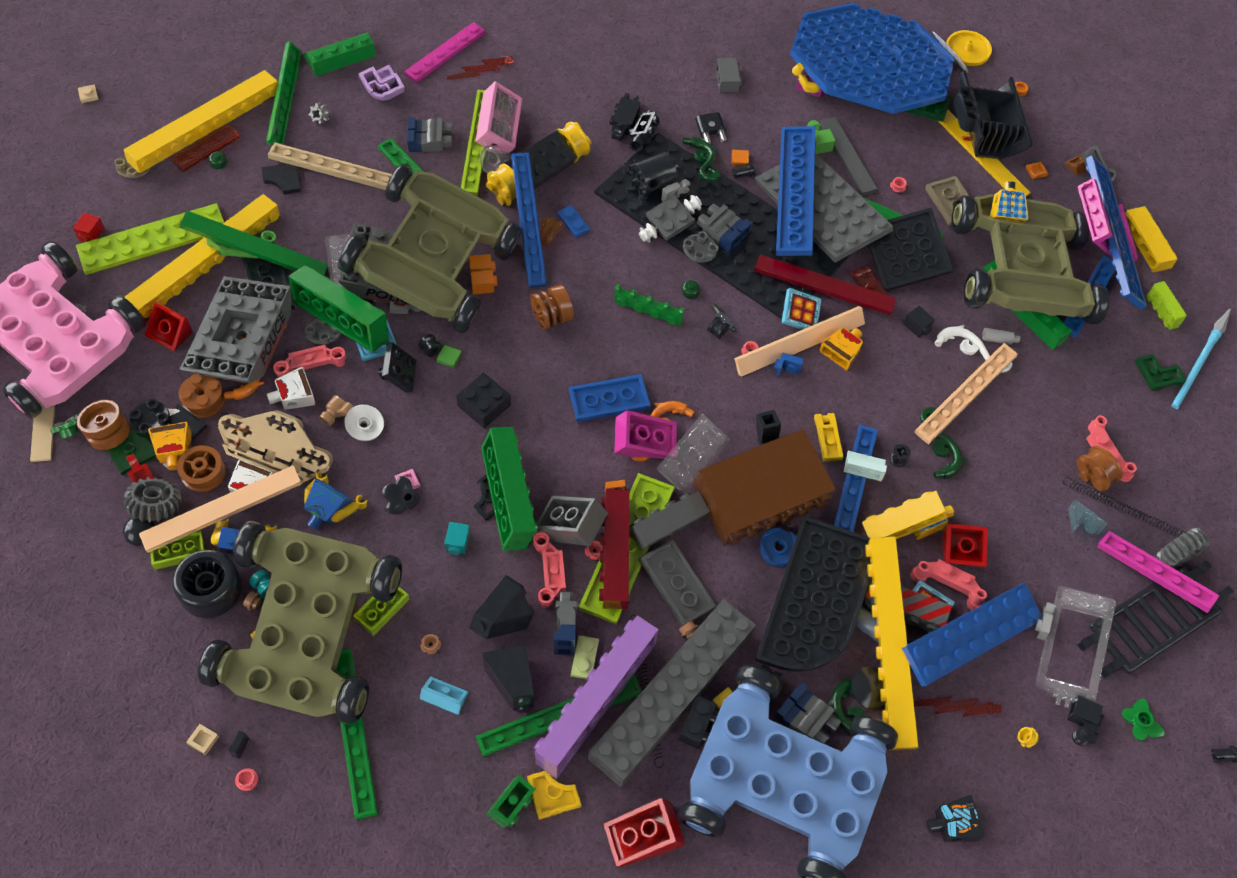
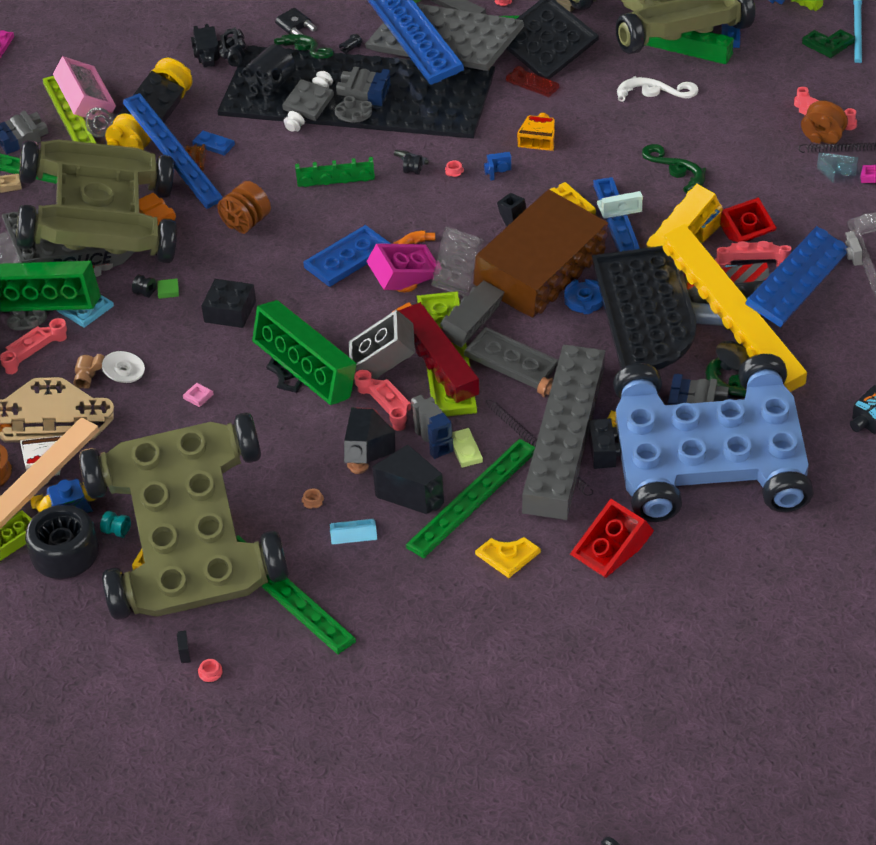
camera: 20 degrees left, 15 degrees down
tan plate [186,724,219,755] -> none
nougat plate [243,591,262,611] -> none
white torso [267,367,315,410] -> none
blue torso [304,472,368,530] -> none
lime piece [353,587,409,636] -> none
black plate [378,342,417,393] -> none
black plate [381,476,419,514] -> none
teal brick [444,522,470,556] -> none
clear red piece [446,55,513,80] -> none
green brick [486,775,536,828] -> none
medium lavender brick [534,615,658,779] -> none
coral plate [585,540,604,560] -> none
light grey plate [661,179,690,202] -> none
dark green piece [682,280,700,299] -> none
orange tile [731,149,749,166] -> none
light nougat tile [734,306,865,376] -> none
dark red tile [754,255,897,316] -> none
tile [782,288,821,330] -> none
black bush [890,444,911,467] -> none
black brick [903,306,935,338] -> none
clear red piece [913,696,1002,717] -> none
light nougat tile [914,343,1018,445] -> none
light grey cylinder [982,328,1020,345] -> none

